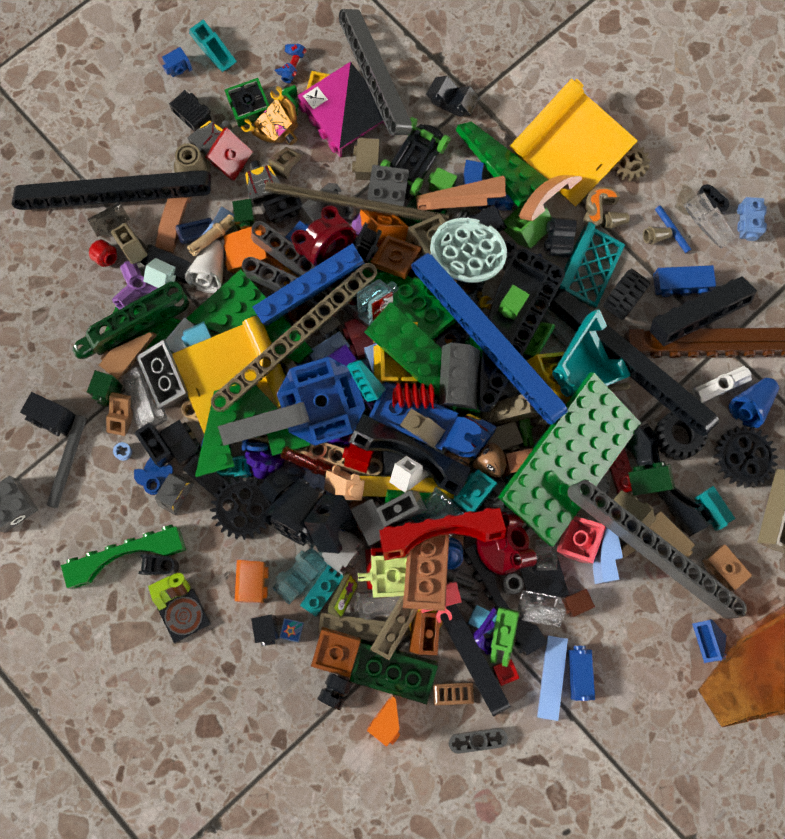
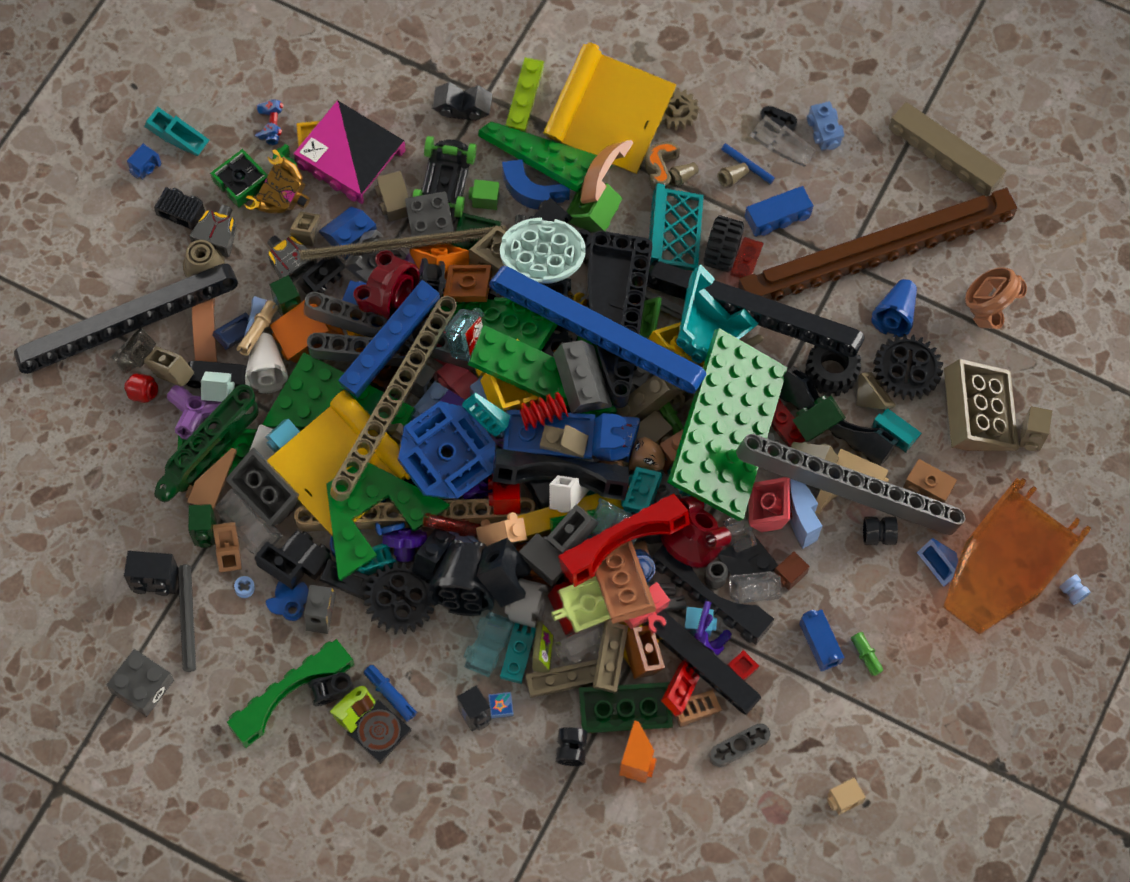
camera: 20 degrees left, 10 degrees down
plate [205,128,253,181] -> none
dark grey beam [218,402,310,445] -> none
orange slope [235,560,269,603] -> none
dark orange plate [311,627,361,678] -> none
dark grey beam [339,9,412,135] -> none
nougat wedge [416,176,506,211] -> none
bright green hinge [490,607,520,667] -> none
bright green brick [498,285,530,320] -> none
light blue tile [537,636,568,721] -> none
black brick [544,217,577,258] -> none
black brick [650,276,757,346] -> none
white piece [692,366,752,403] -> none
none -> blue slope [319,207,377,261]
none -> blue axle [364,665,417,722]
none -> lime plate [505,57,544,132]
none -> red hinge [661,660,700,716]
none -> clear red plate [730,237,764,278]
none -> tan brick [827,778,866,815]
none -> bright green axle [850,632,883,676]
none -> dark tan slope [856,372,896,409]
none -> black wheel [863,516,898,545]

